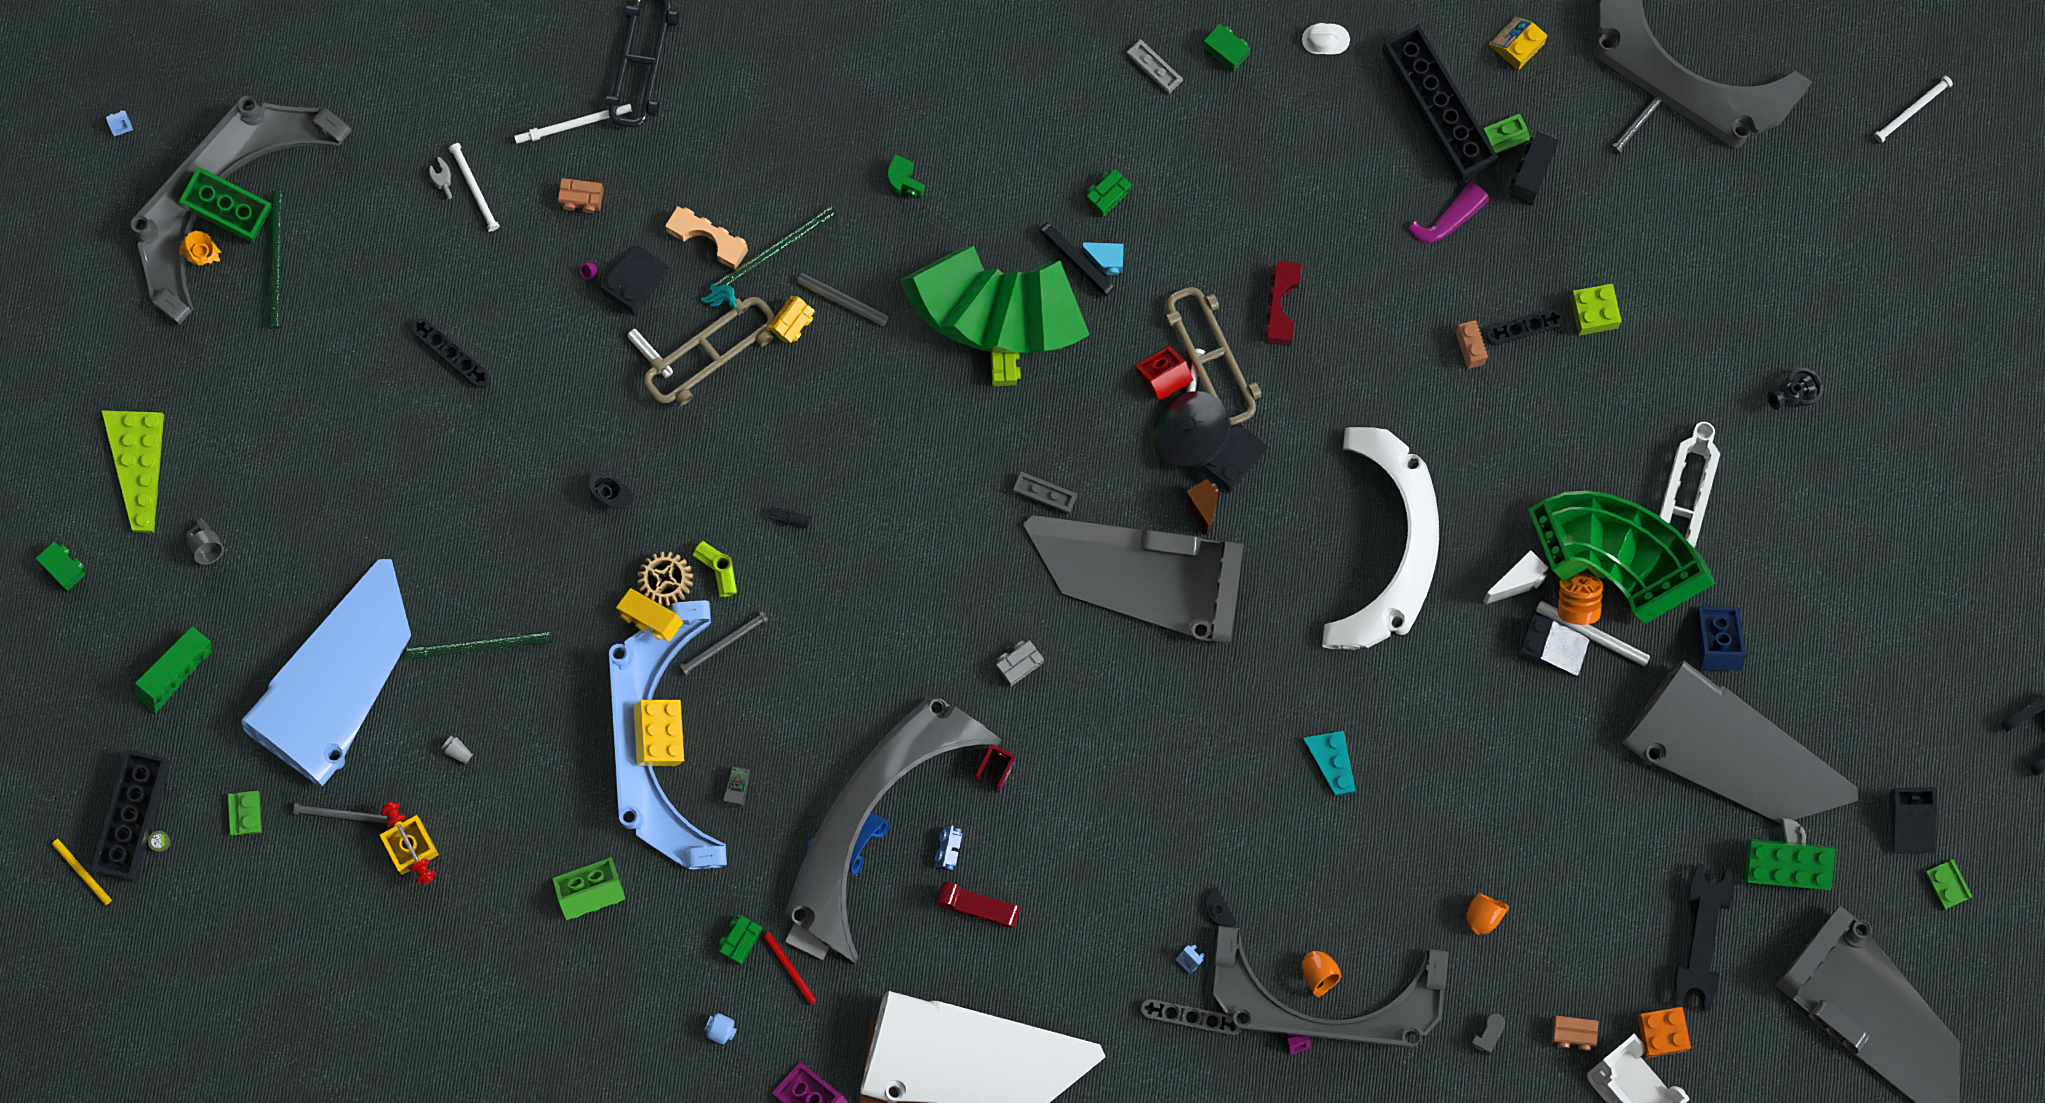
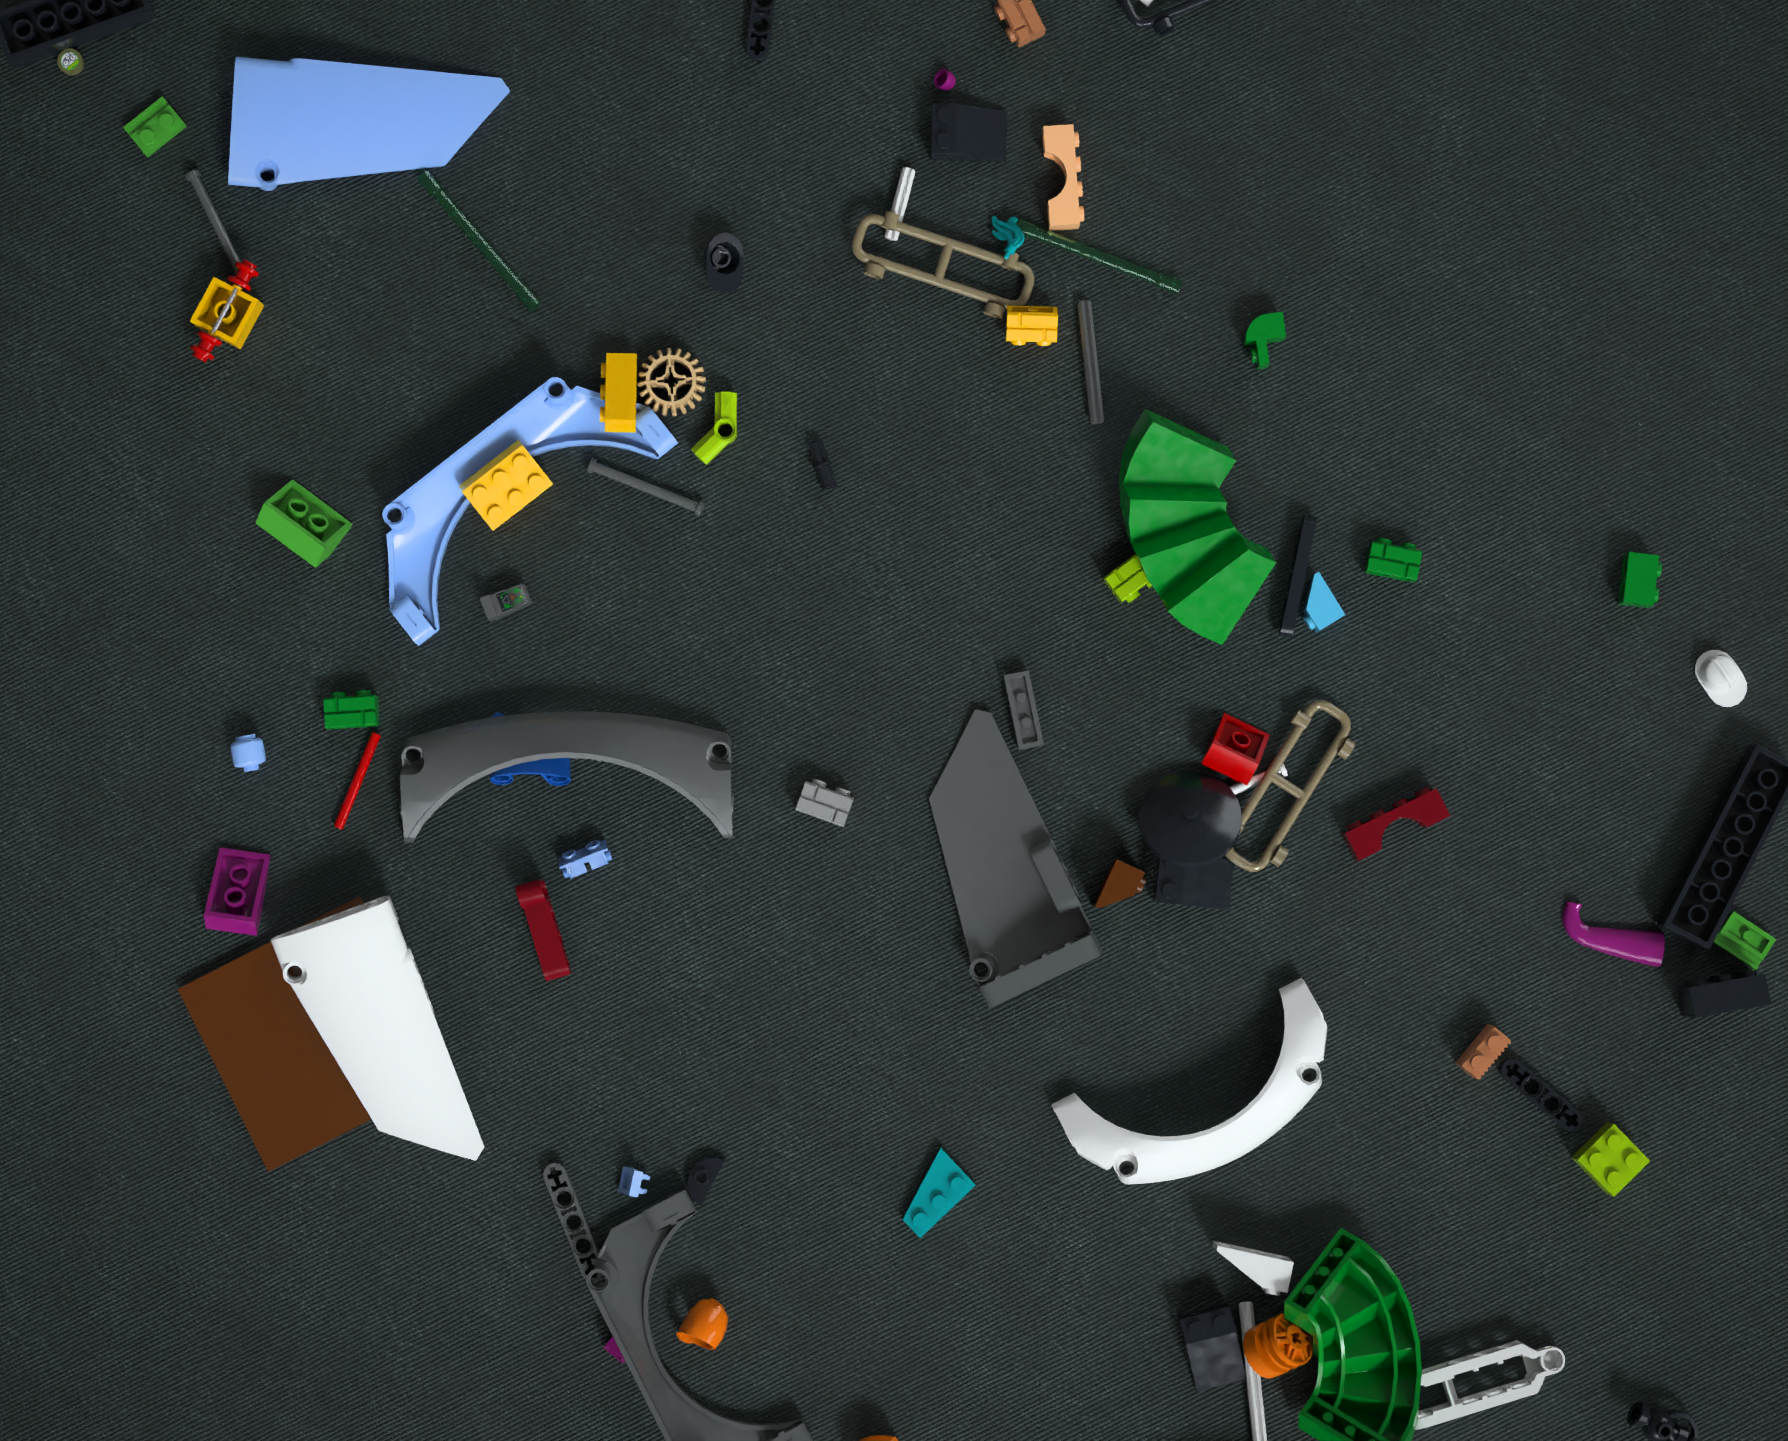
camera: 55 degrees right, 10 degrees up
light grey cone [441,735,473,764] -> none
light grey tile [785,923,829,961] -> none
dark red piece [975,744,1016,792] -> none
light grey tile [1126,39,1183,94] -> none

